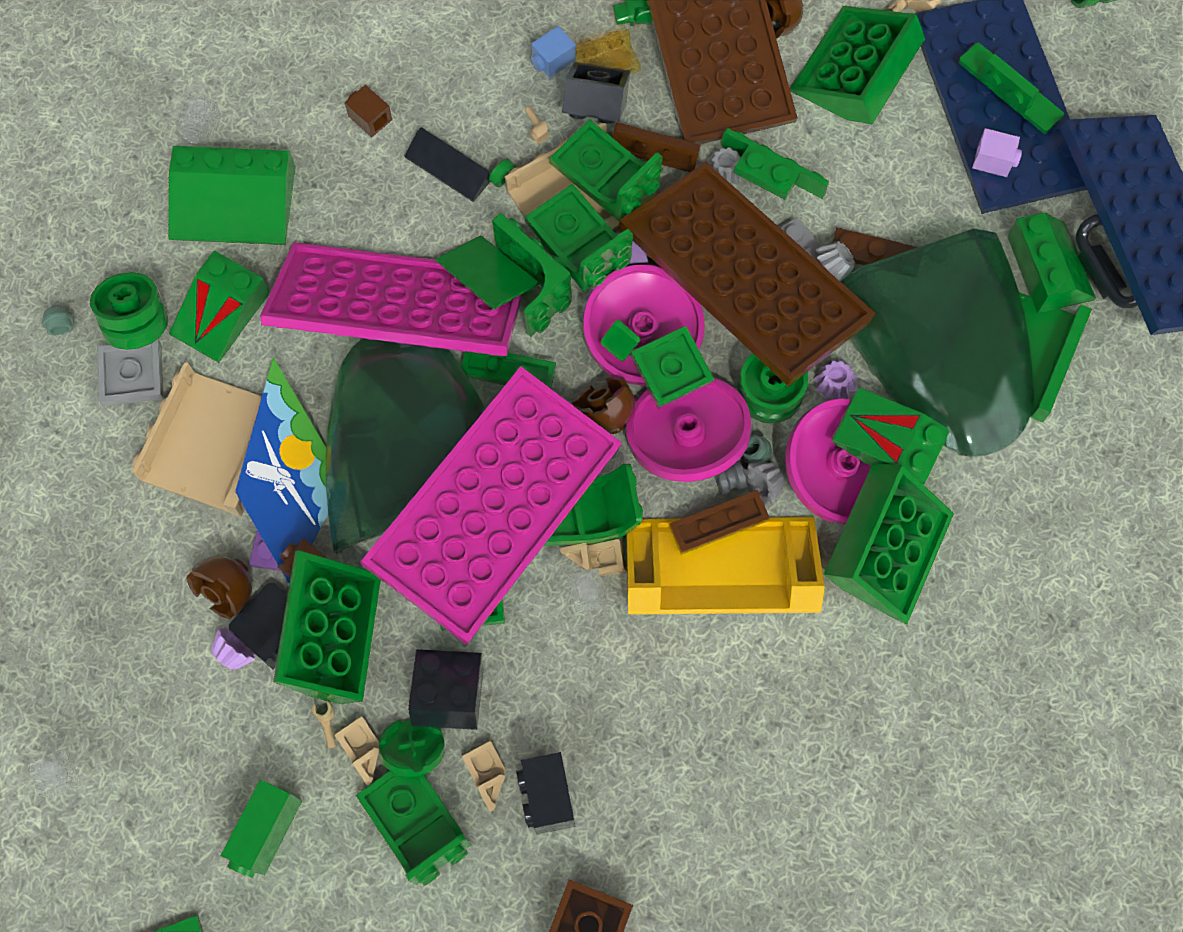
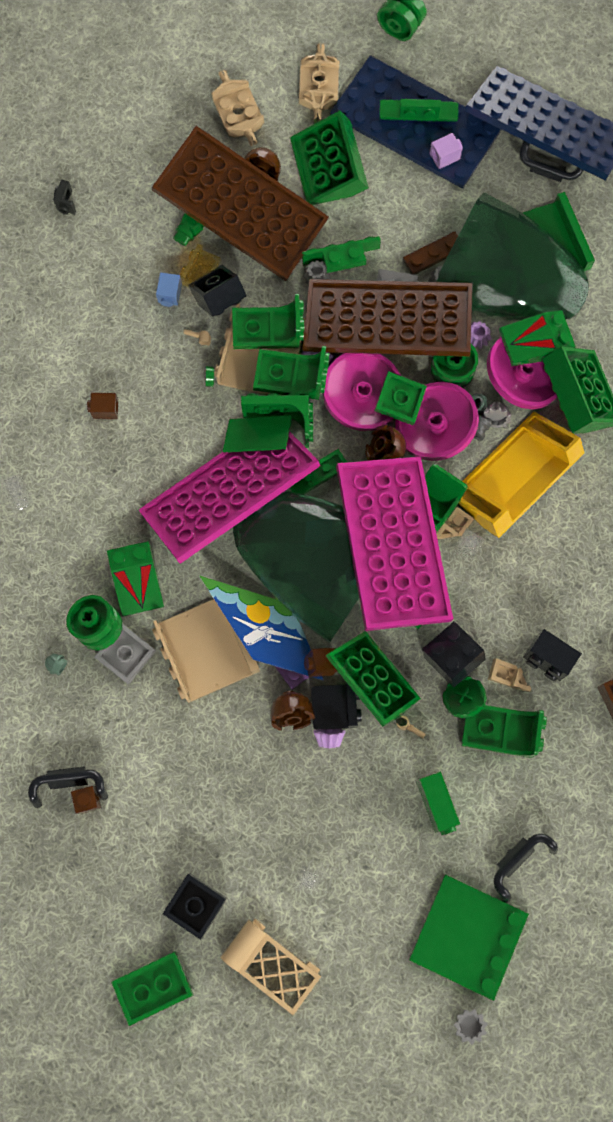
camera: 45 degrees left, 5 degrees up
green slope [168,146,296,245] -> none
tan slope [334,716,379,786] -> none
black slope [404,127,490,202] -> none
green slope [601,320,640,362] -> none
reddish brown plate [612,122,701,172] -> none
reddish brown plate [669,490,770,555] -> none
light grey piece [816,241,855,283] -> none
green slope [1008,212,1096,313] -> none

